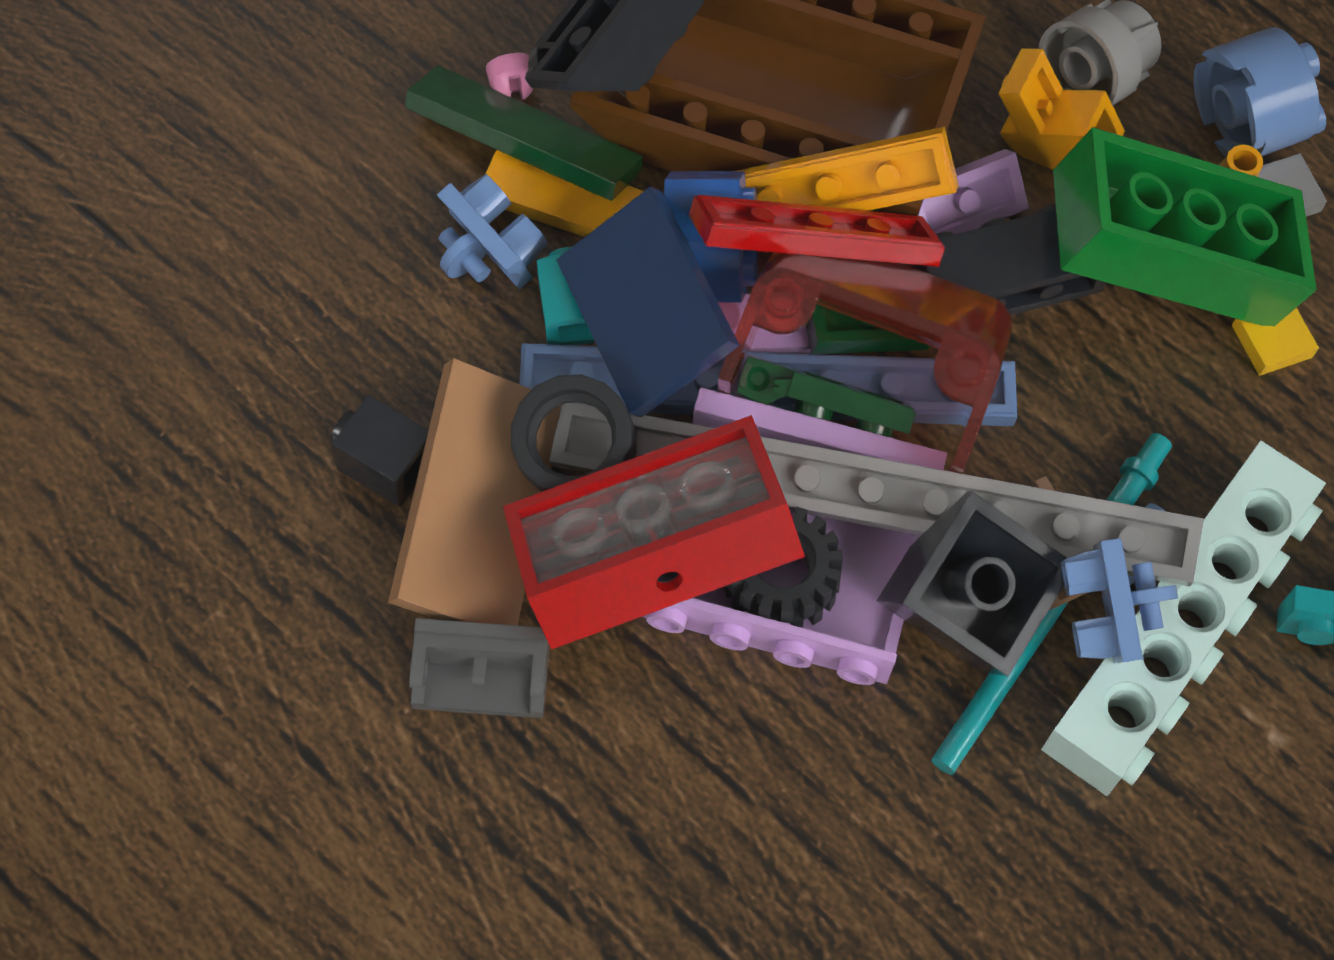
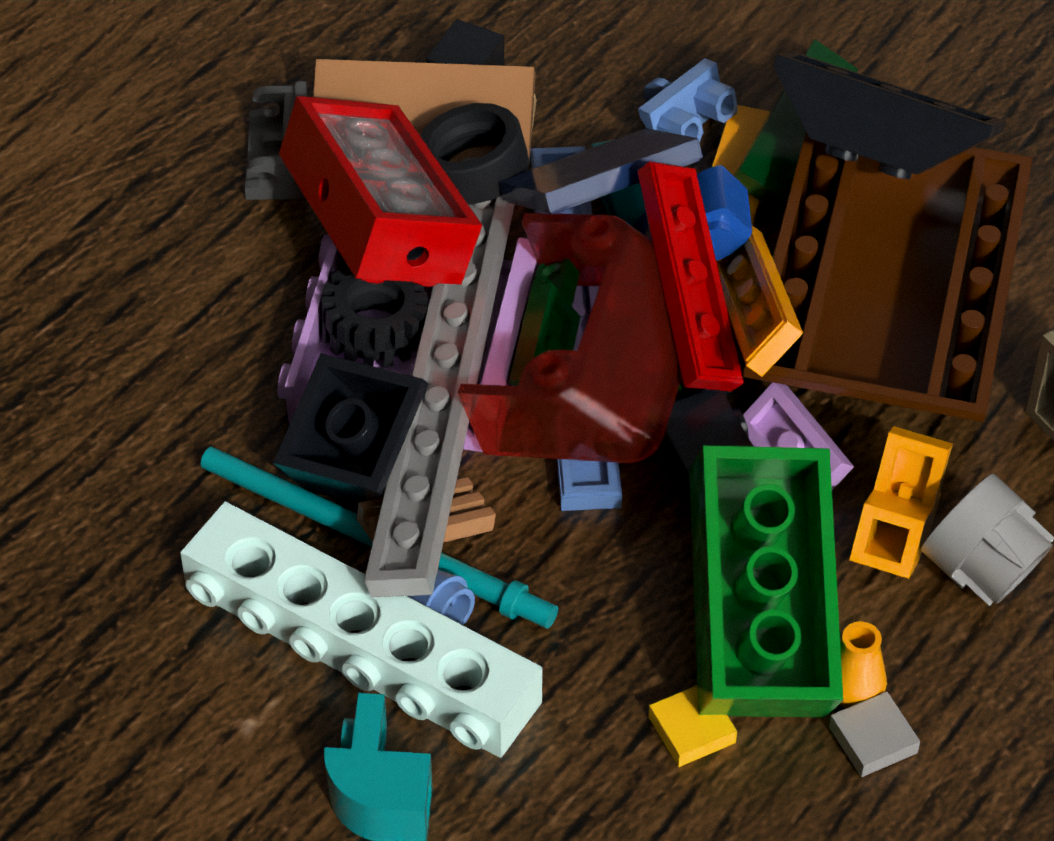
camera: 90 degrees right, 15 degrees down
medium blue hips [1061,538,1178,663] -> none
medium blue brick [1194,27,1326,157] -> none

